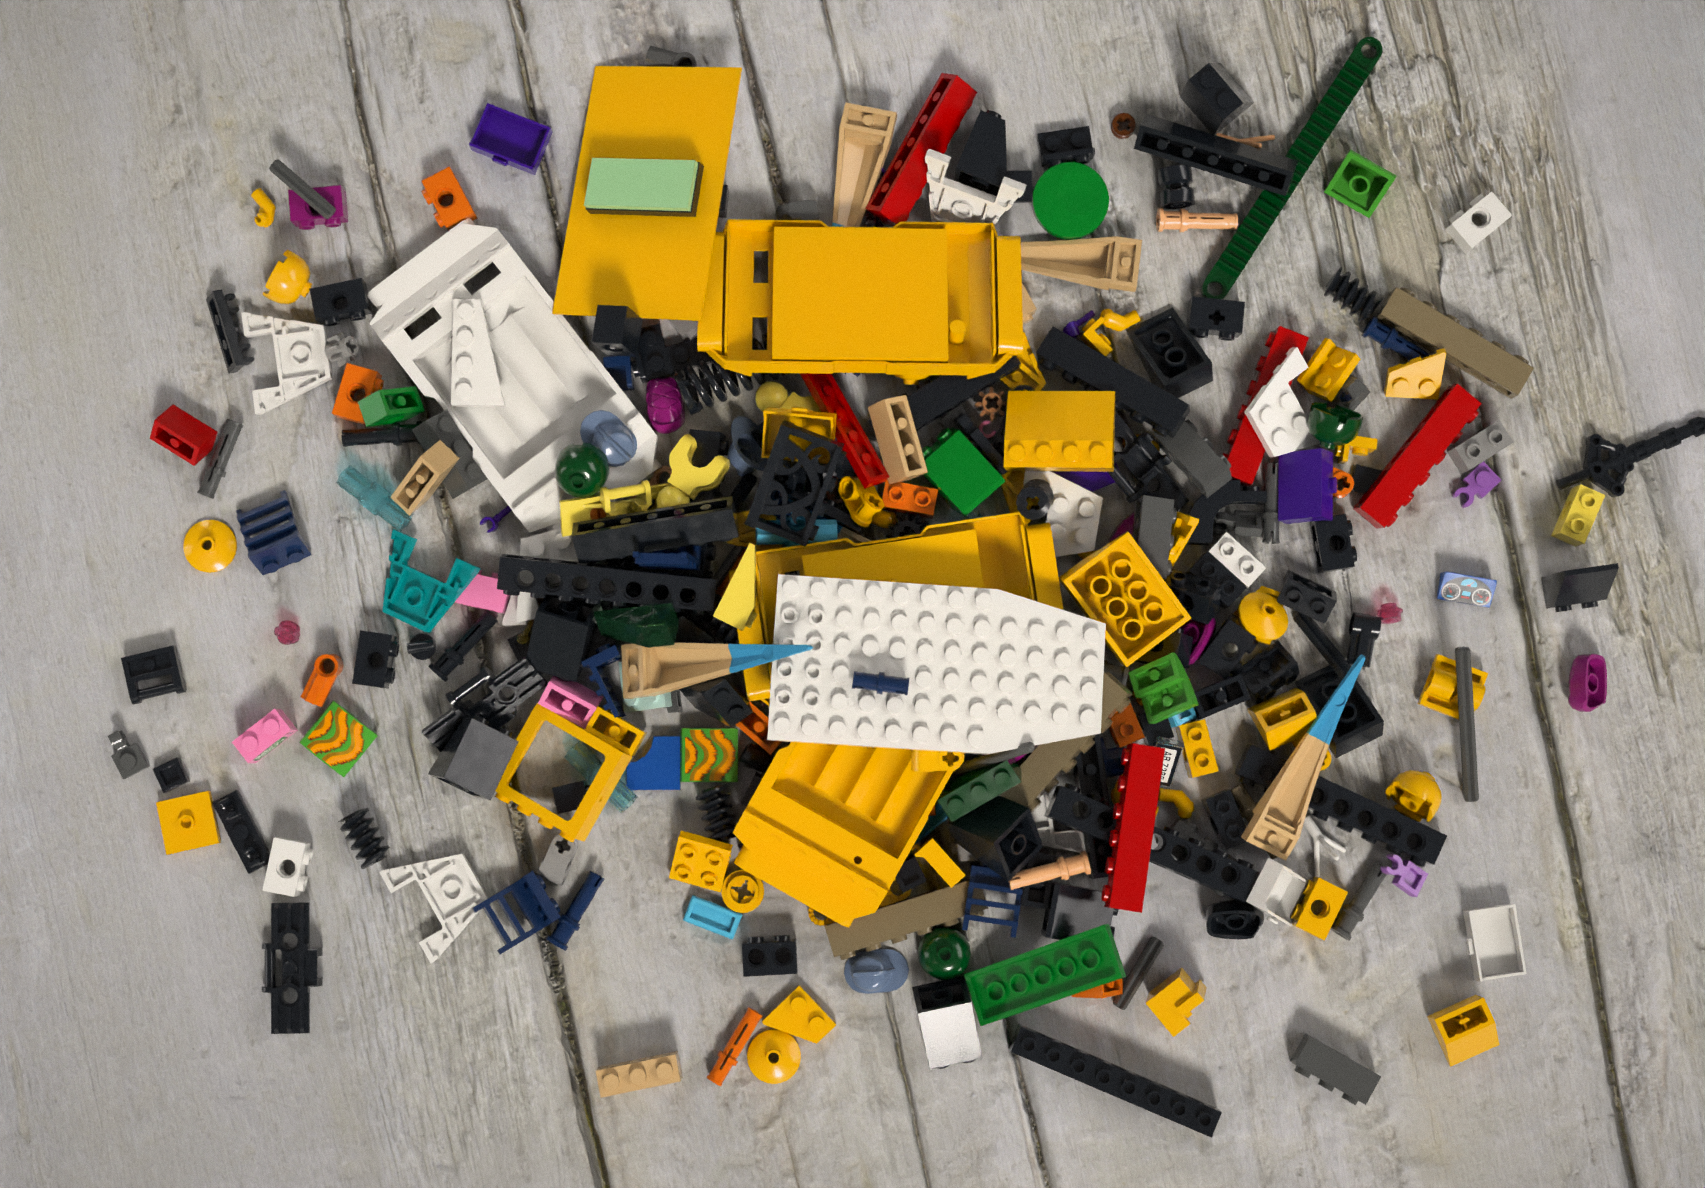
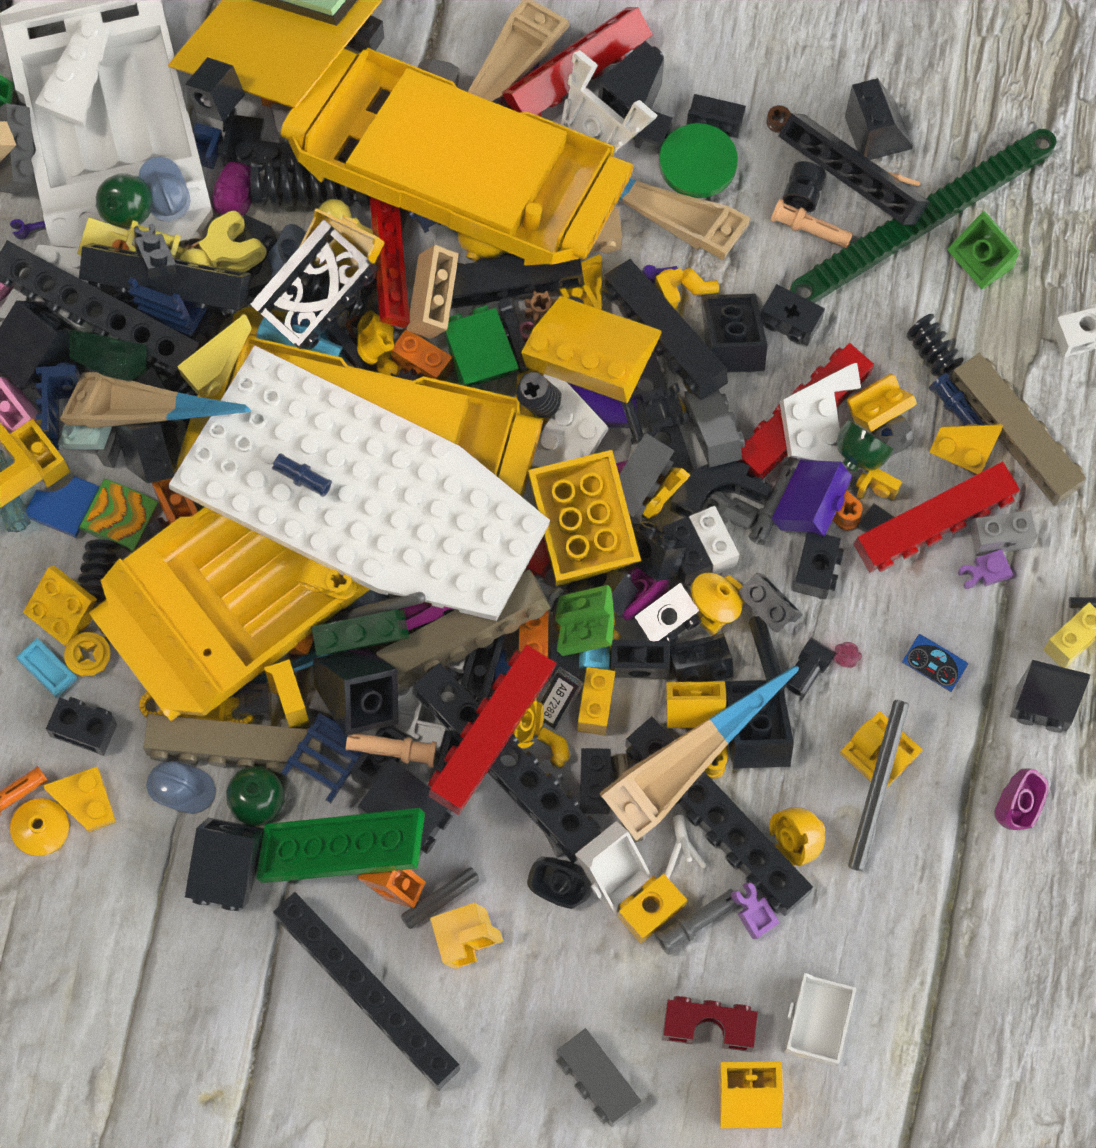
camera: 25 degrees right, 15 degrees down
none -> black plate [134,224,176,278]
none -> dark red arch [662,996,758,1052]

